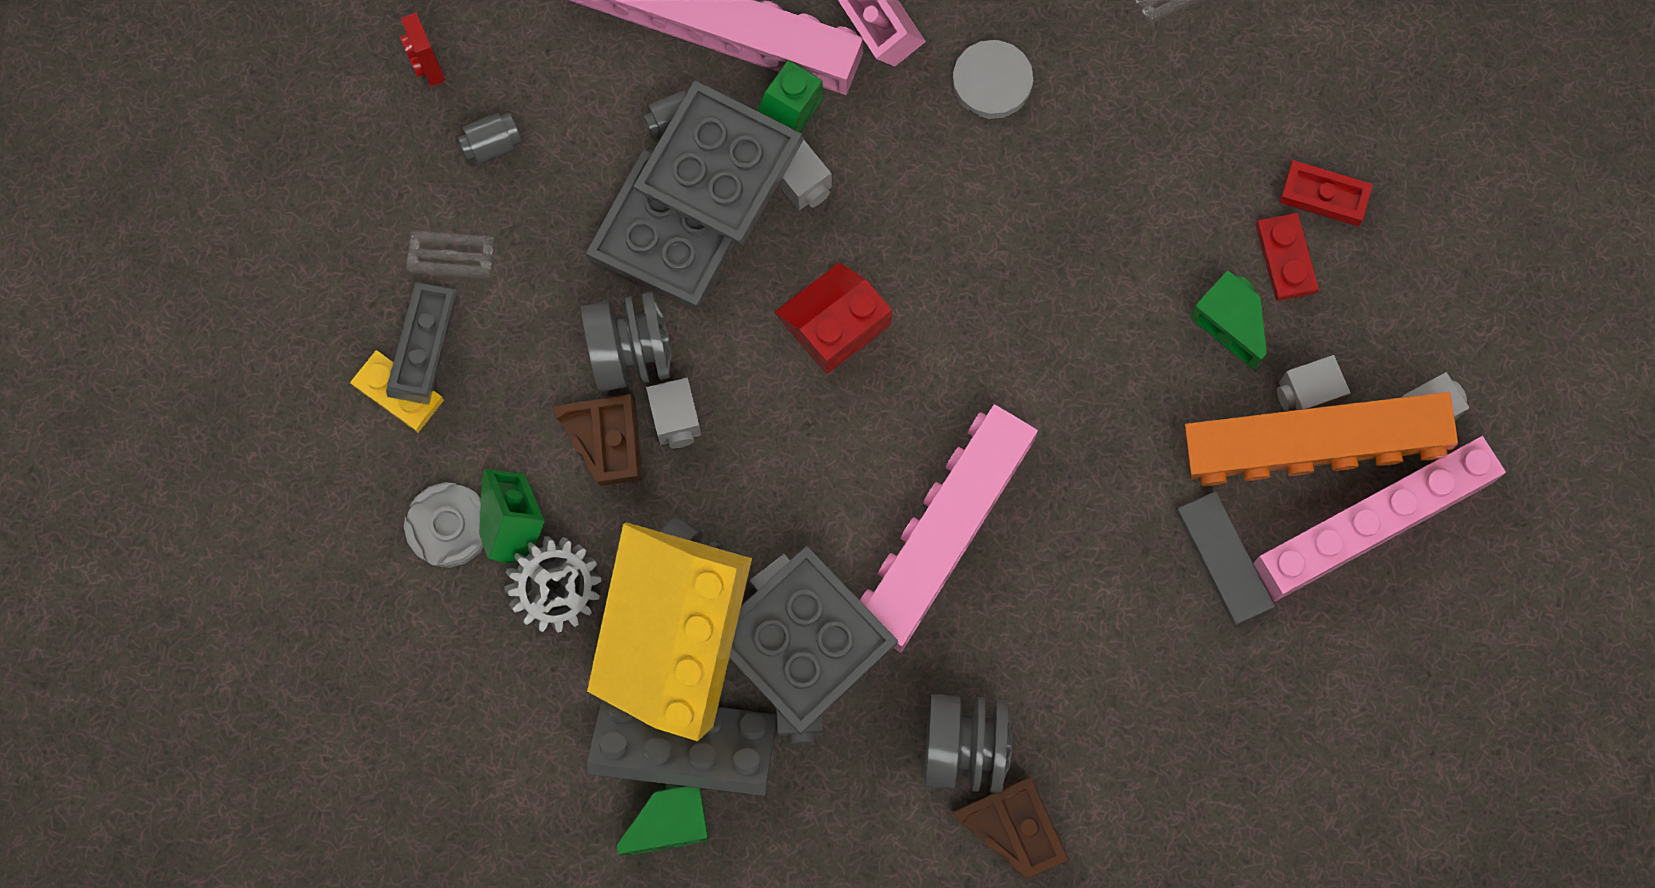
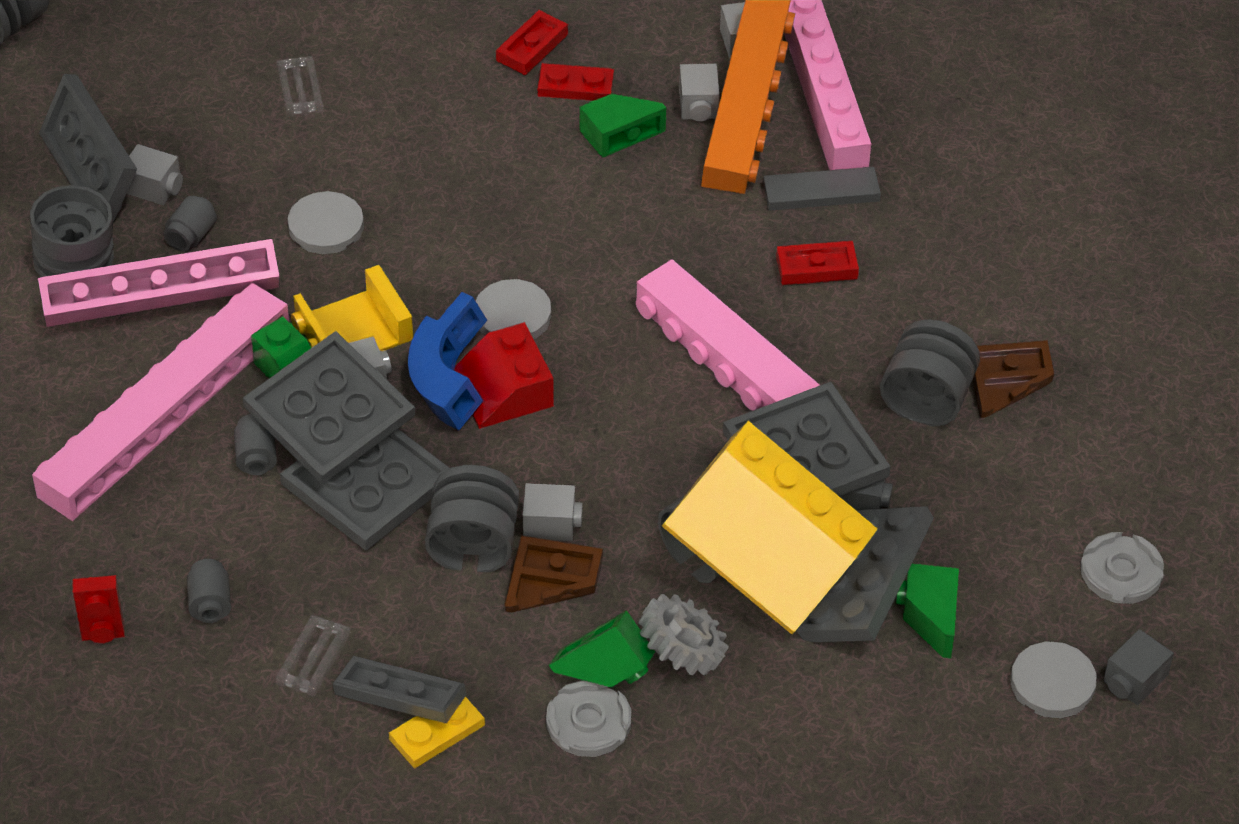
camera: 75 degrees left, 25 degrees down
none -> yellow panel [291,265,413,351]
none -> blue arch [408,292,487,430]
none -> light grey tile [476,279,551,339]
none -> red plate [776,241,859,285]

